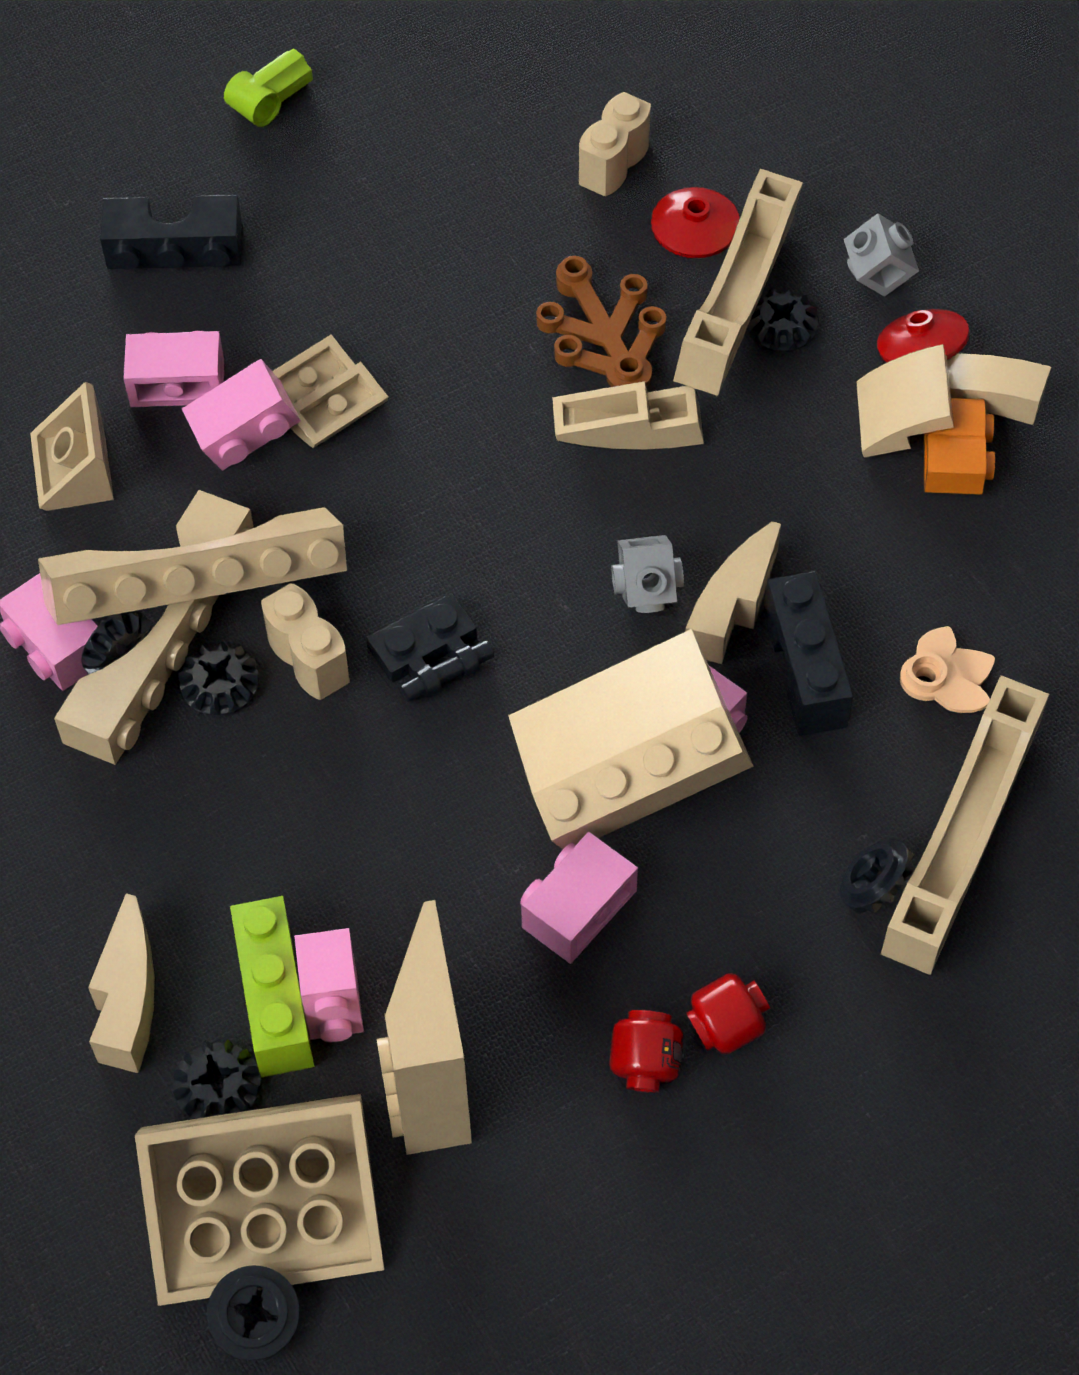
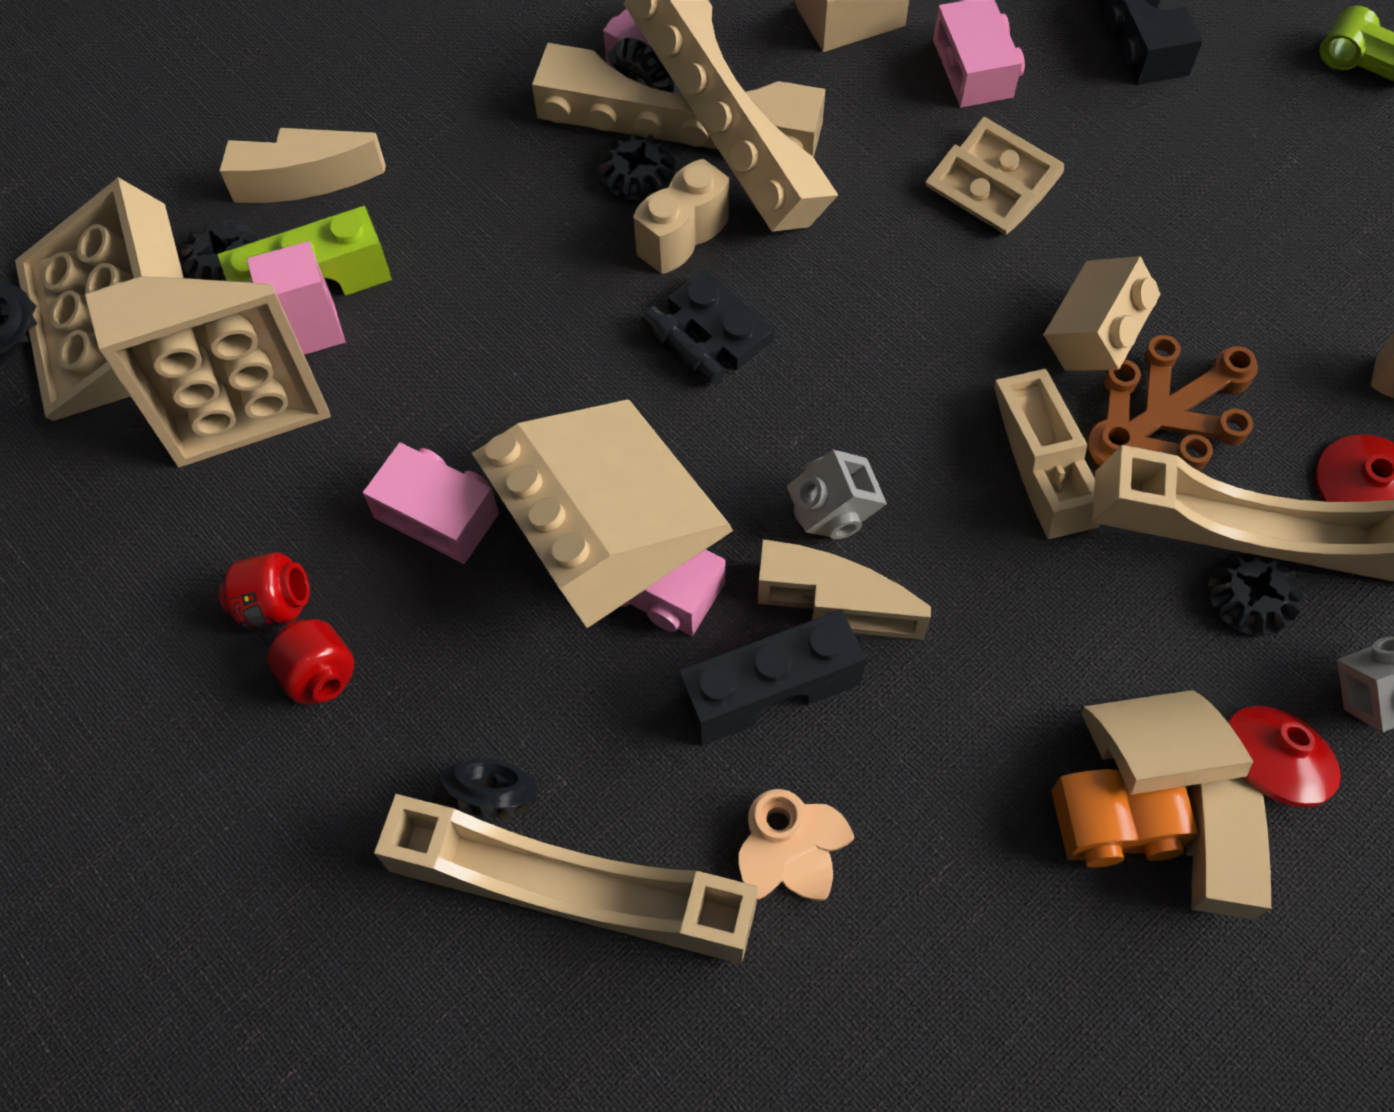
camera: 80 degrees right, 5 degrees up
bright pink brick [182,359,301,471] -> none
none -> tan brick [1043,256,1160,371]

